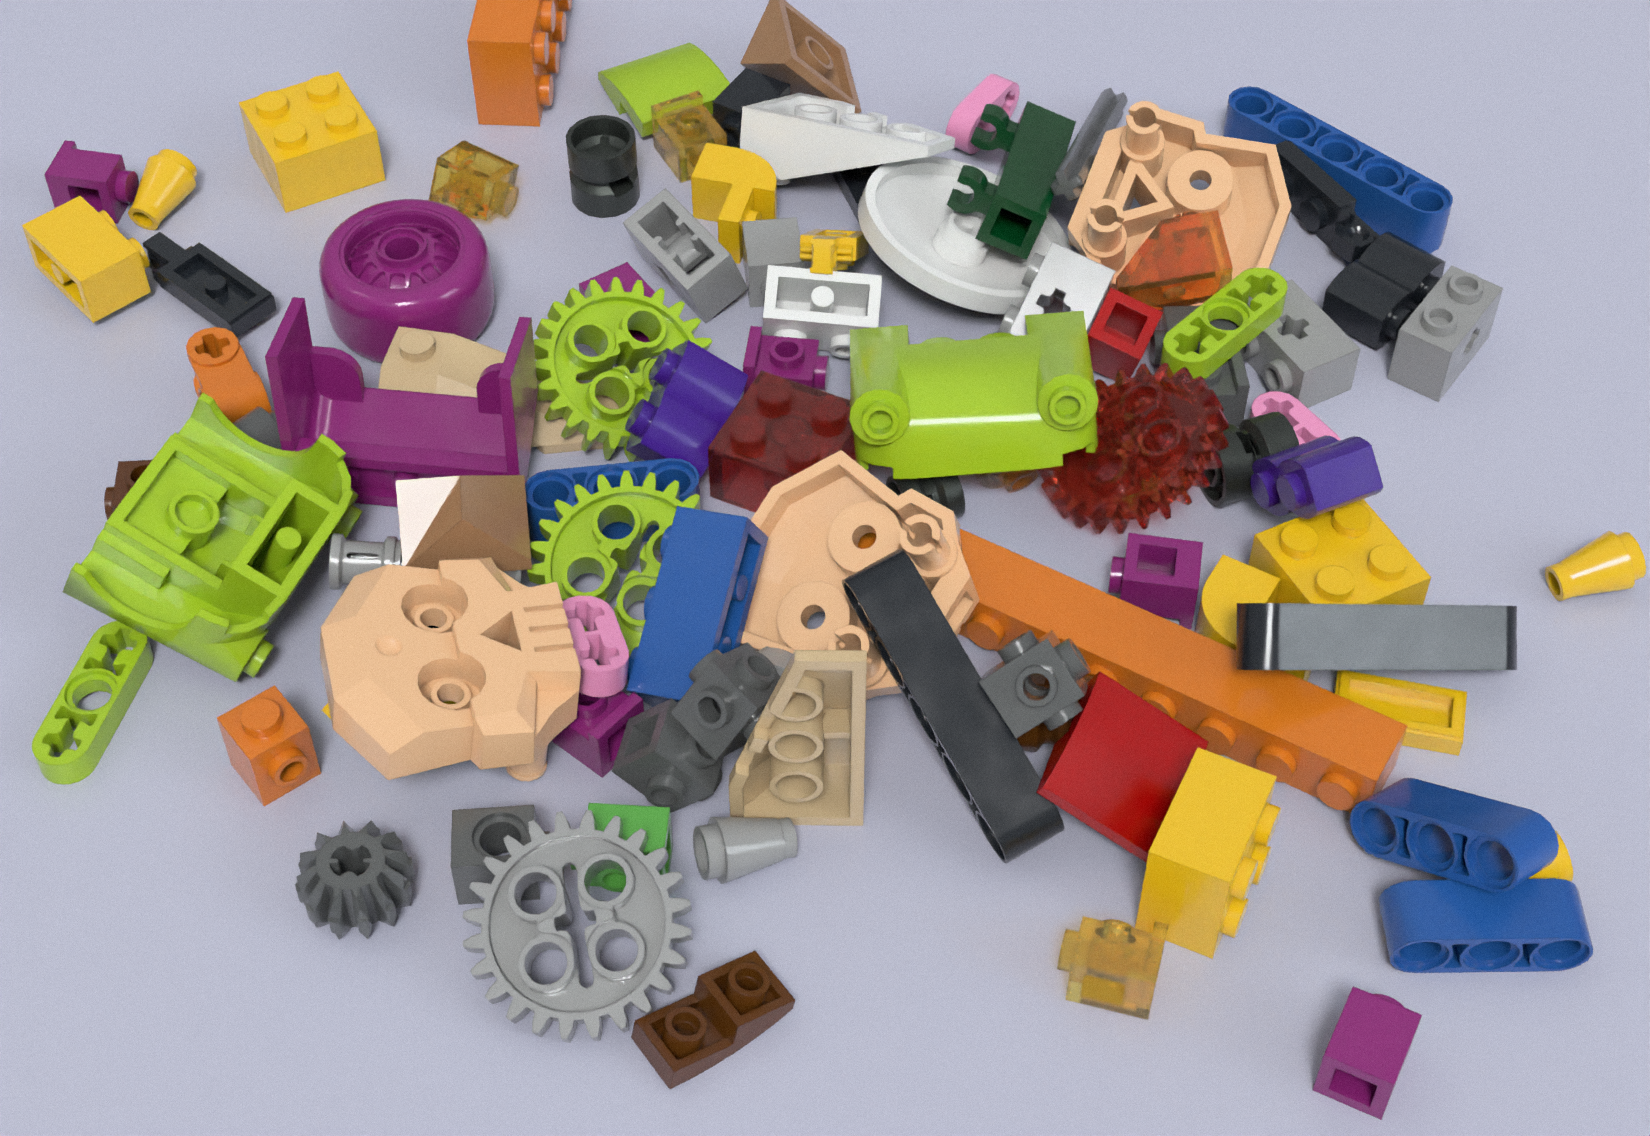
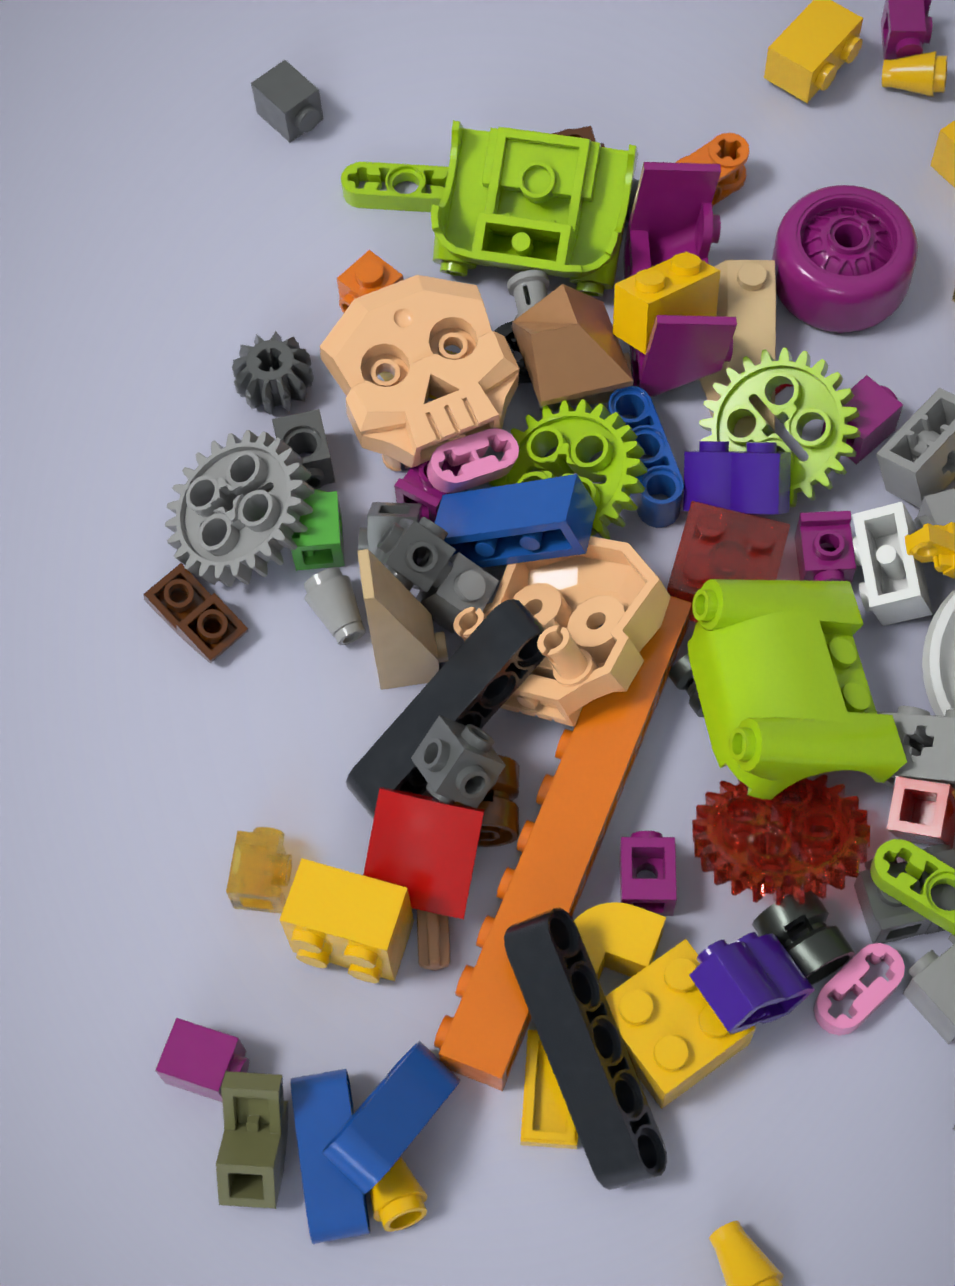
camera: 85 degrees right, 15 degrees up
black hinge [143,232,277,337] -> none
none -> olive brick [216,1071,288,1209]
none -> yellow brick [613,251,720,354]

